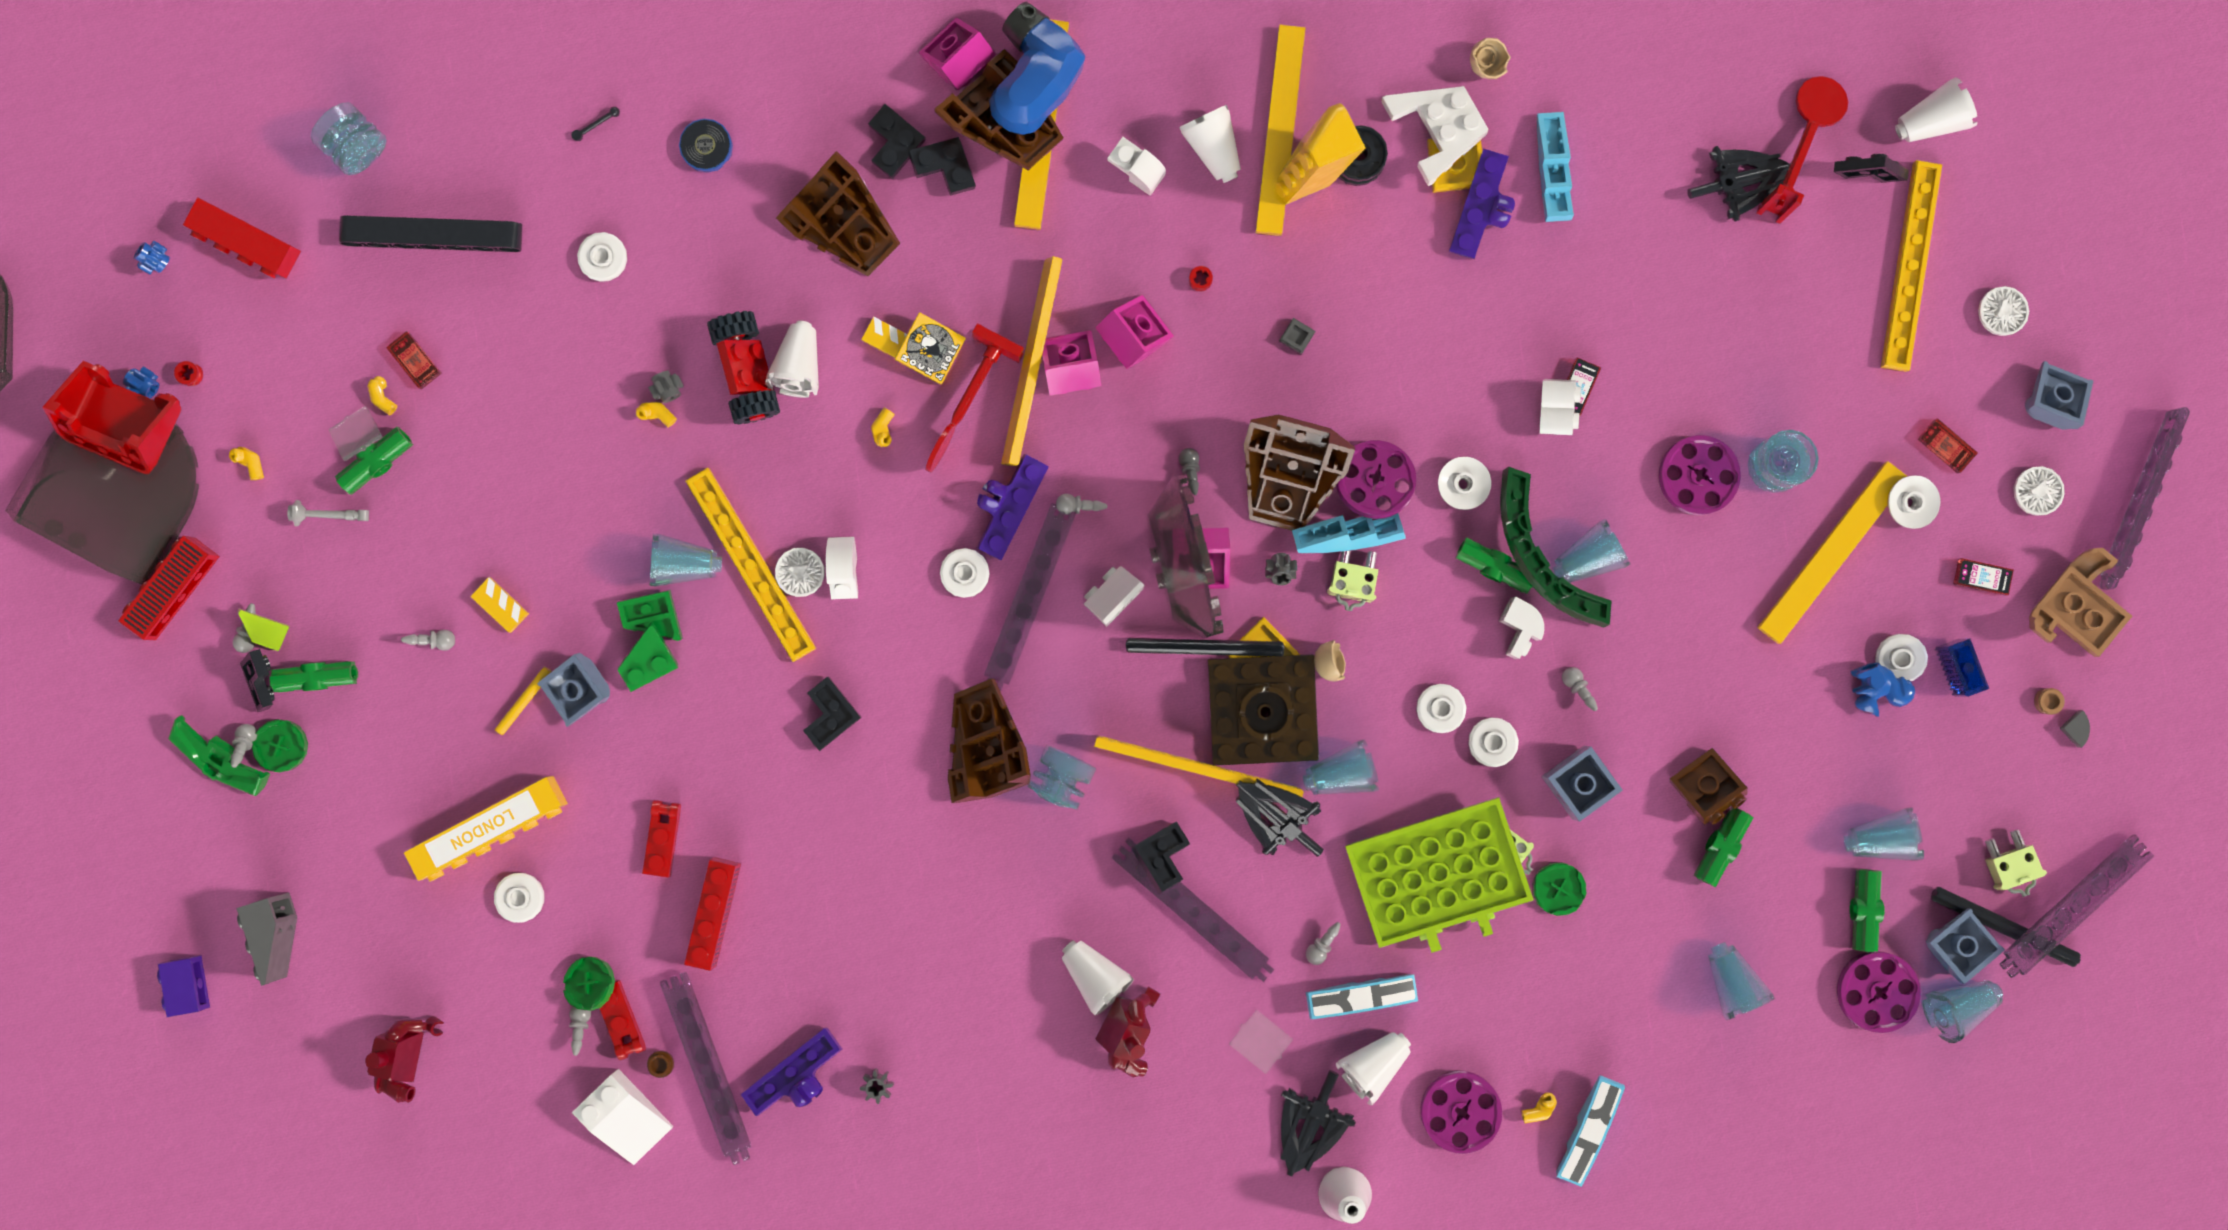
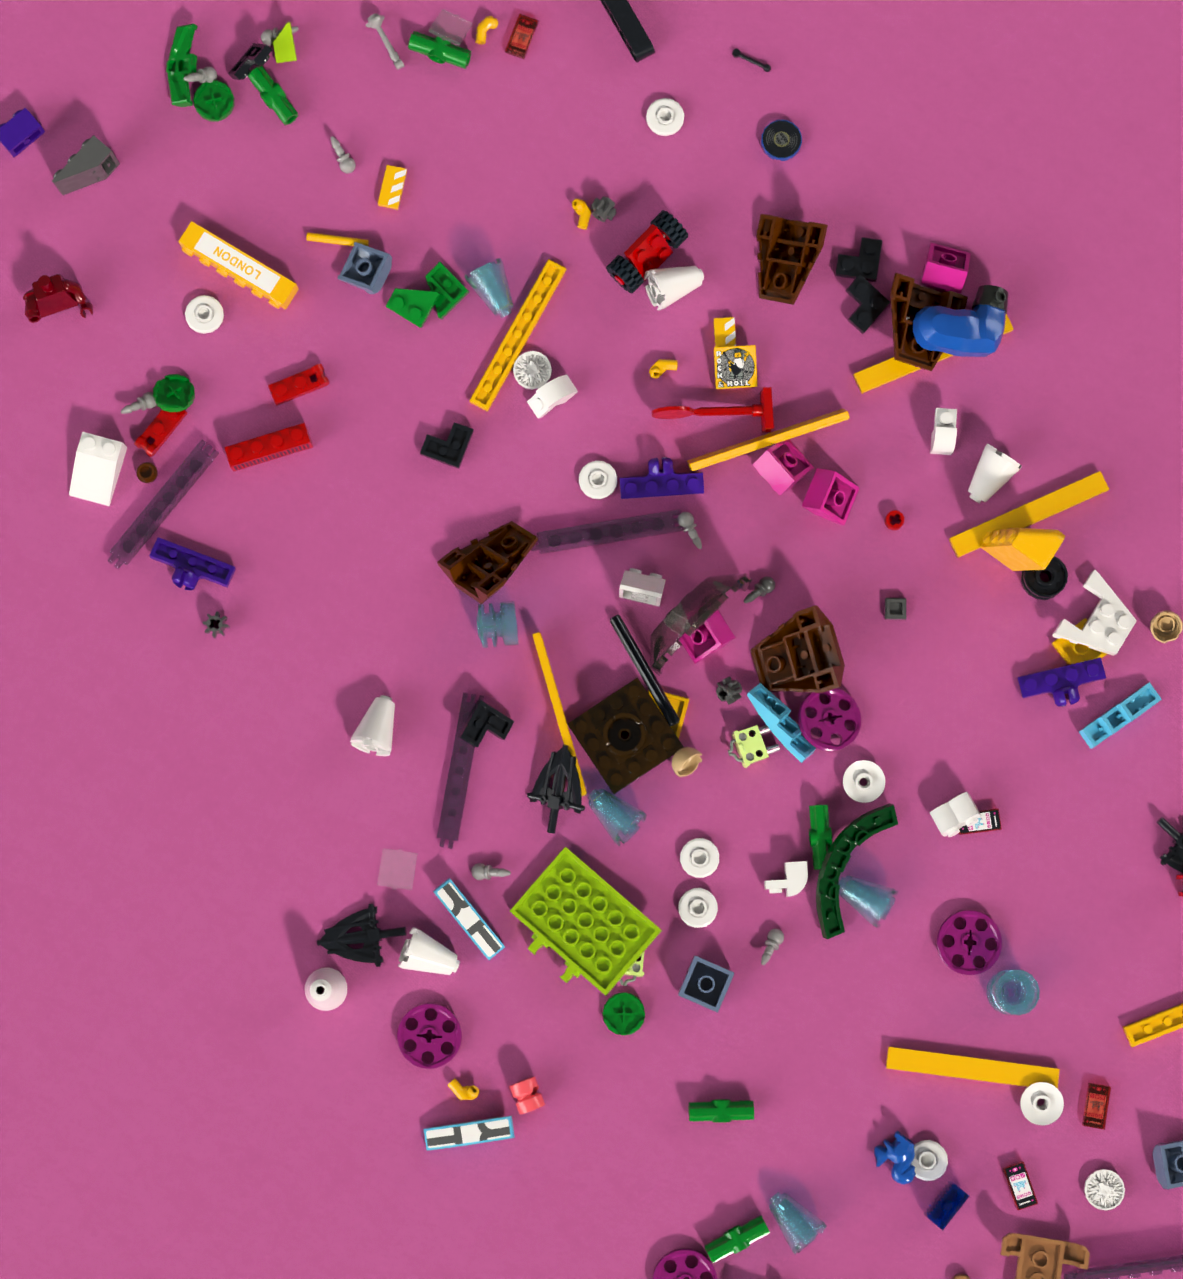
camera: 60 degrees right, 5 degrees down
dark red torso [1095,986,1161,1078] -> none
reddish brown plate [1669,748,1748,825] -> none
clear light blue cone [1708,942,1775,1021] -> none
none -> coral wheel [509,1076,545,1115]

